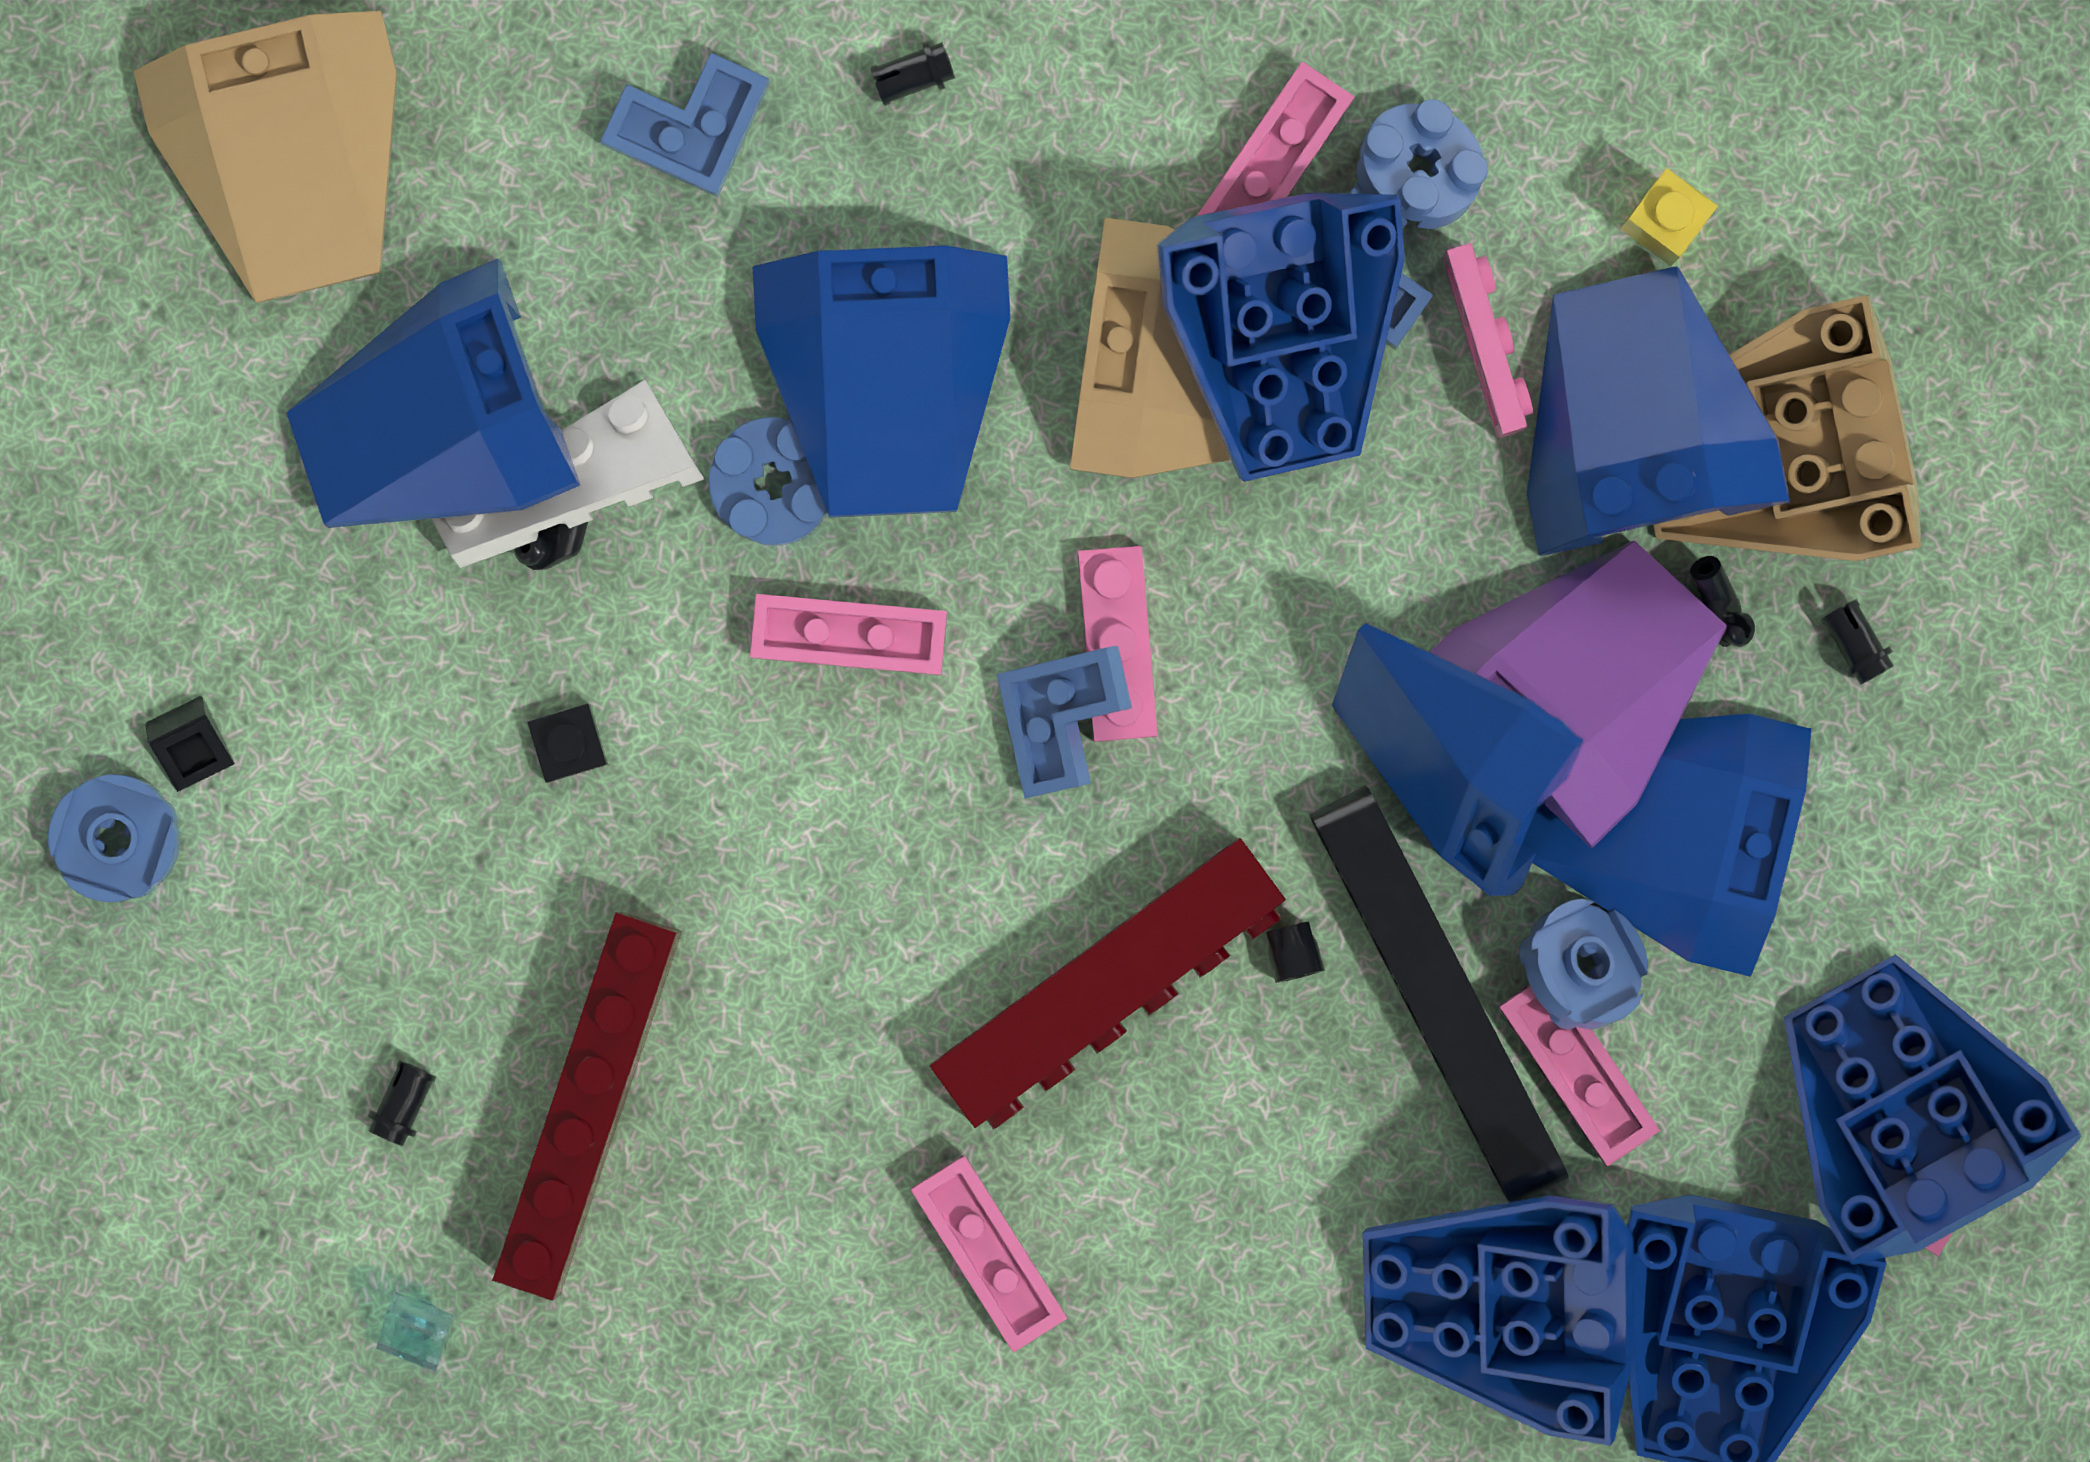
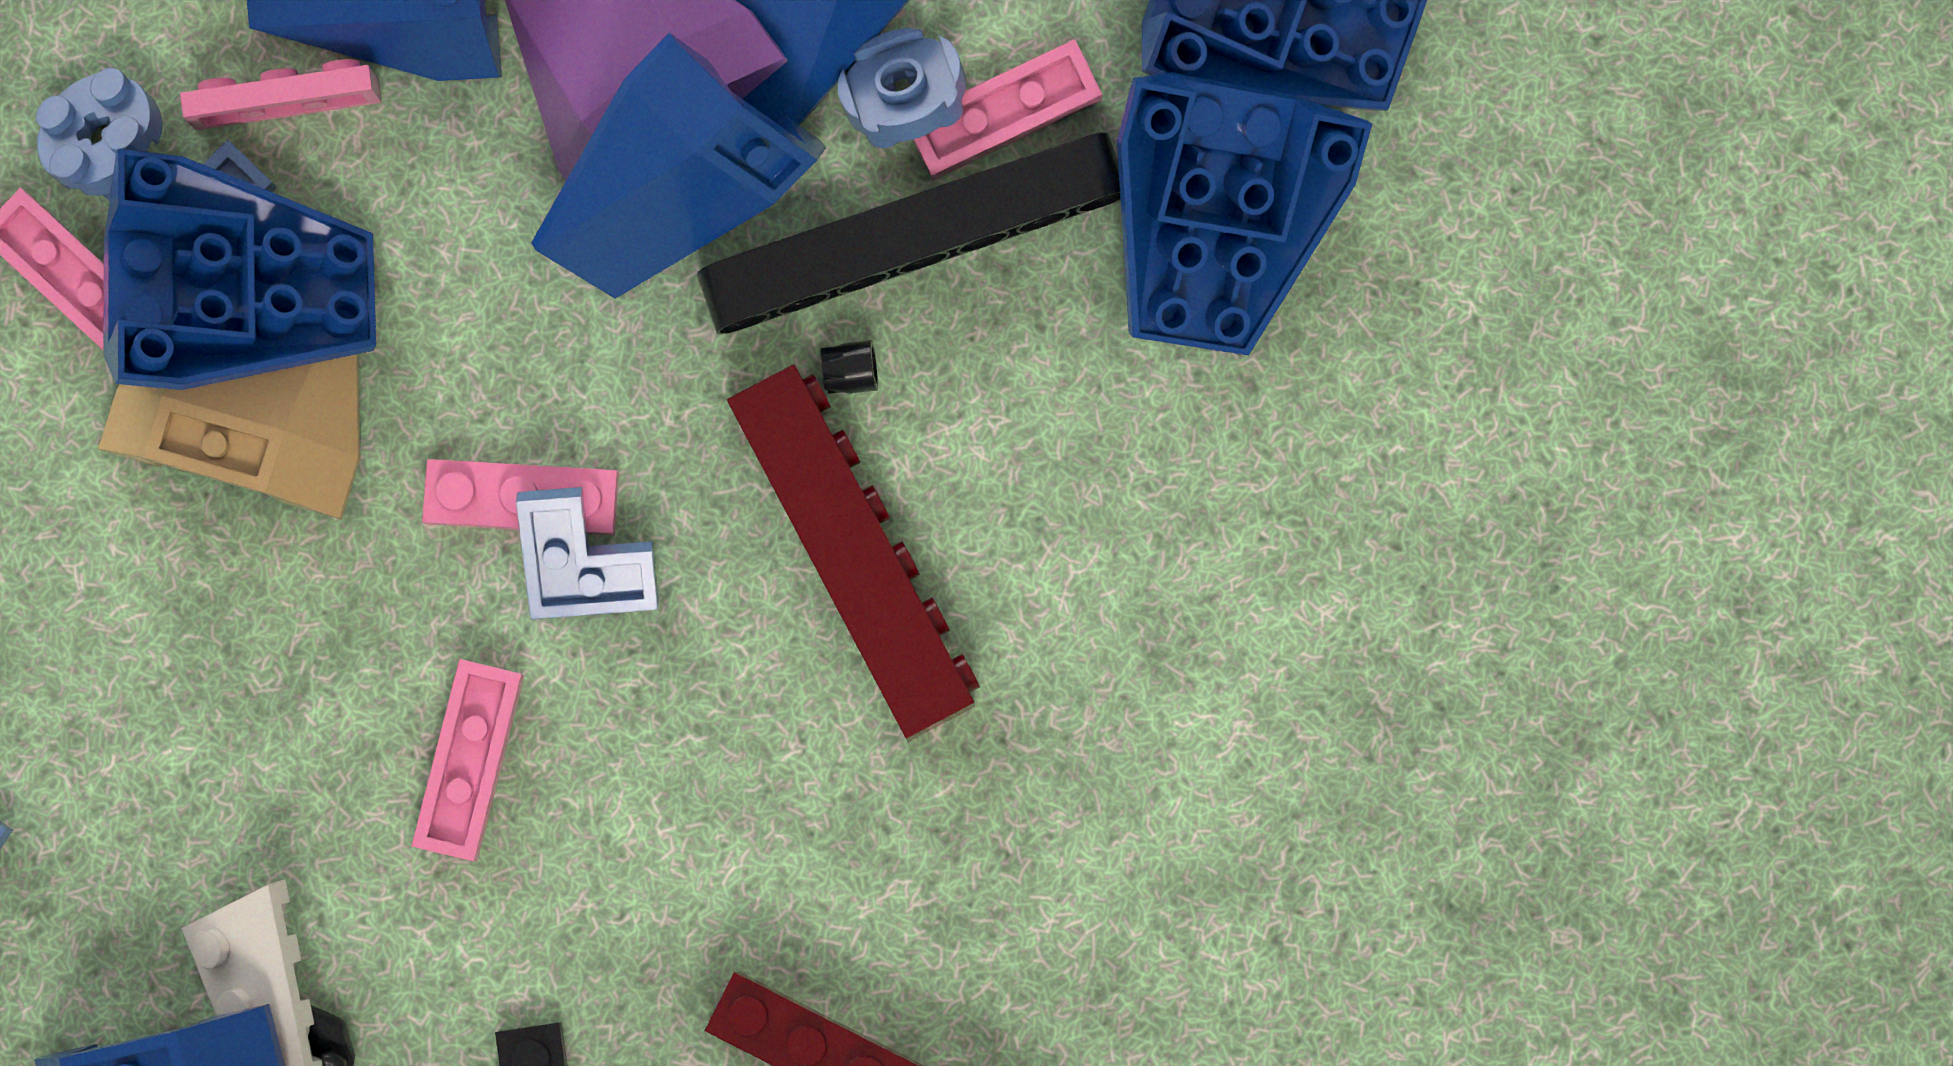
camera: 80 degrees left, 5 degrees down
medium blue plate [709,417,828,546] -> none
blue wedge [752,245,1010,518] -> none
bright pink plate [911,1154,1067,1353] -> none

